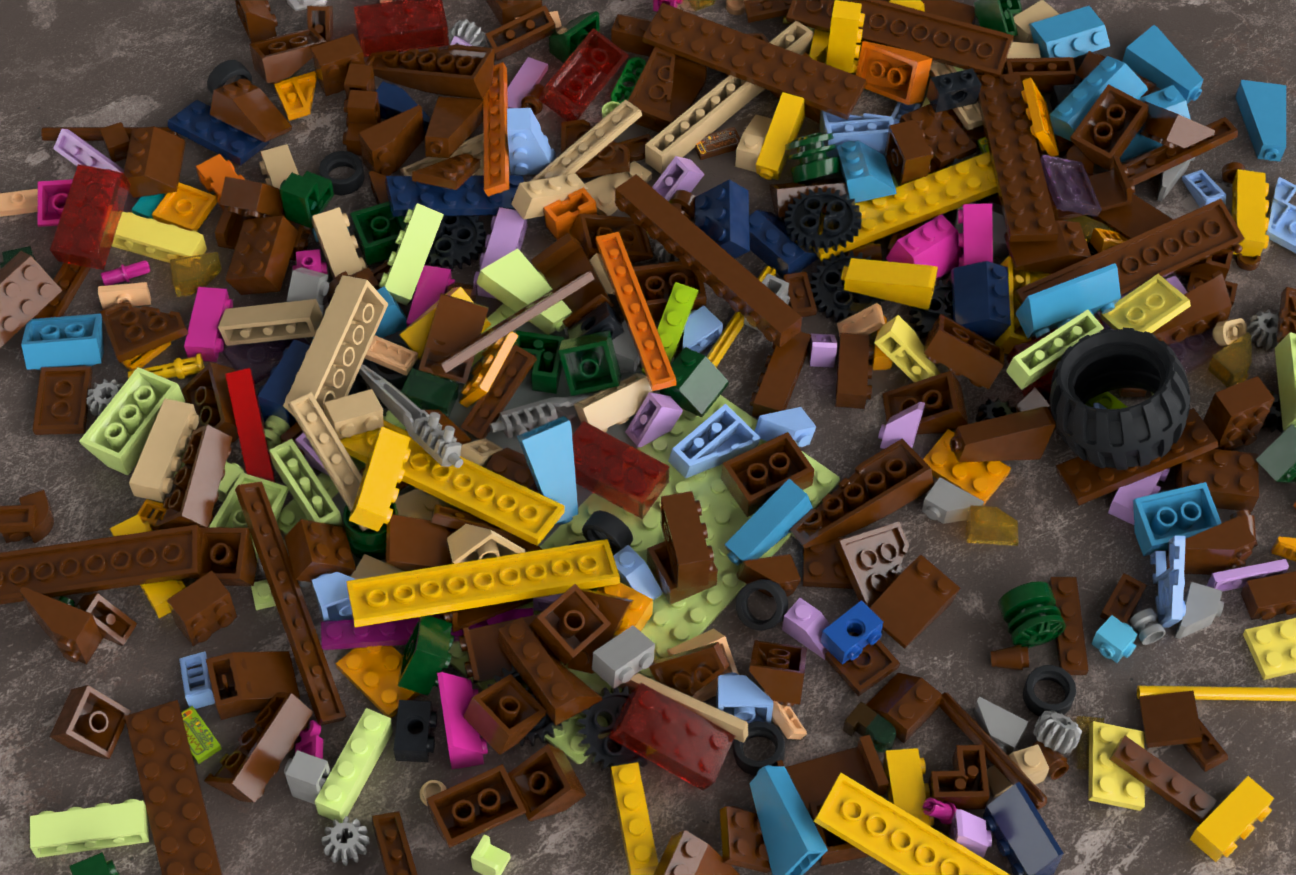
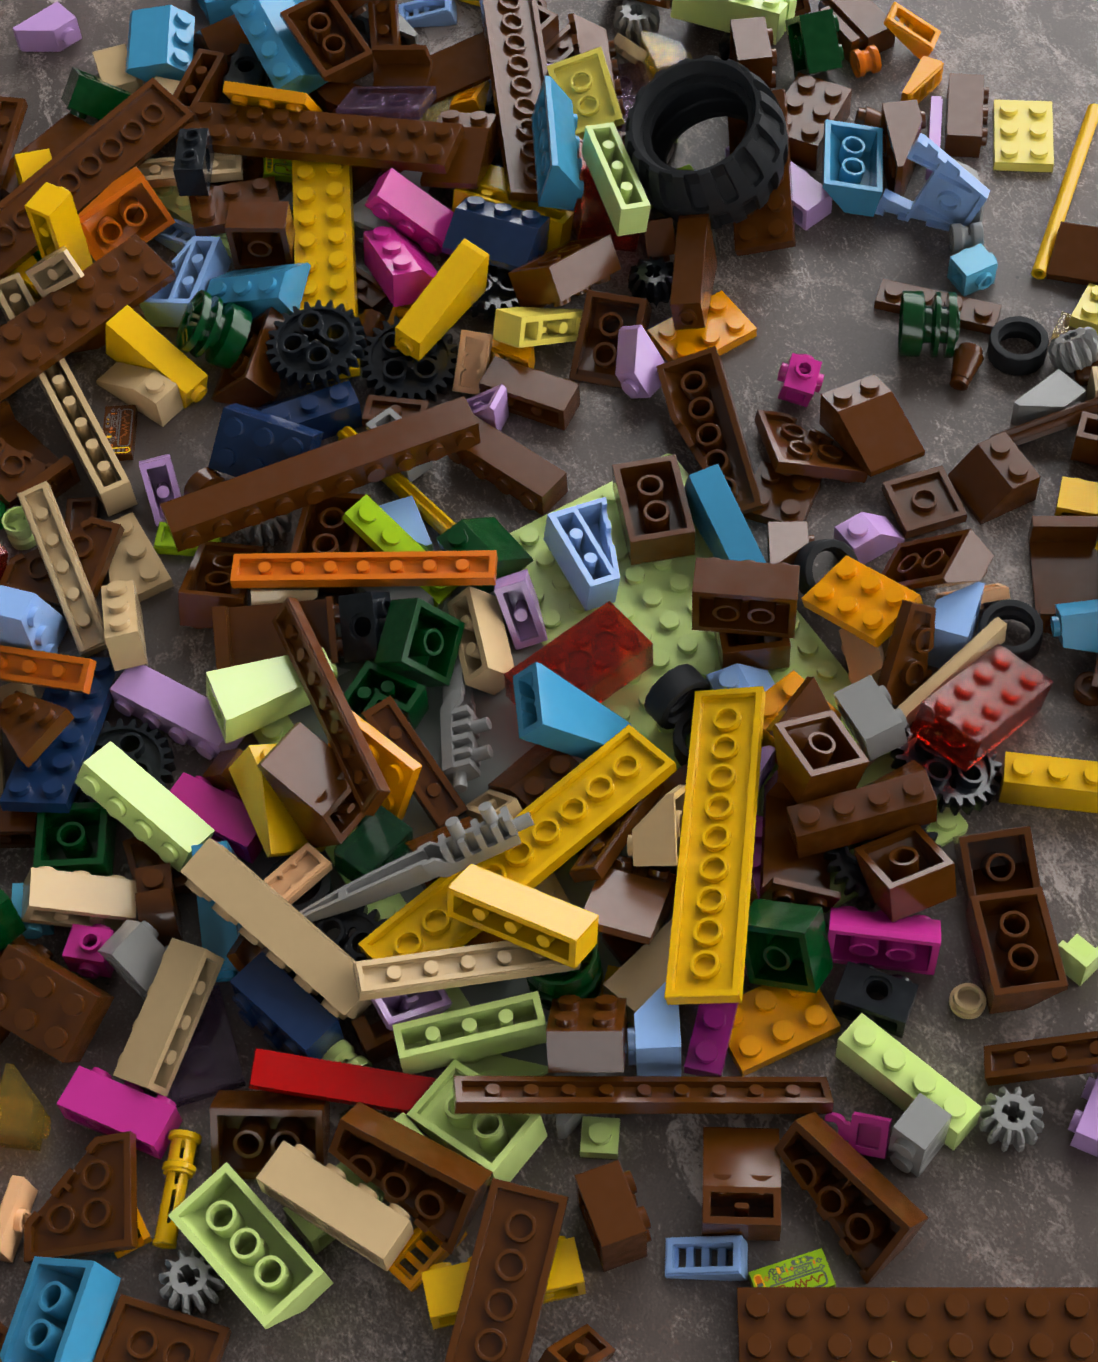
camera: 65 degrees left, 0 degrees up
reddish brown slope [193,527,257,586] -> none
tan brick [324,389,384,439] -> none
orange brick [543,187,597,240] -> none
light blue slope [754,407,816,447] -> none
blue brick [821,600,883,665] -> none
leg [843,702,896,752] -> none
light grey slope [922,477,984,524] -> none
clear yellow slope [966,505,1019,546] -> none
reddish brown plate [1100,573,1147,623] -> none
none -> tan slope [25,246,84,298]
none -> dark pink brick [777,353,824,407]
none -> light orange plate [801,555,923,648]

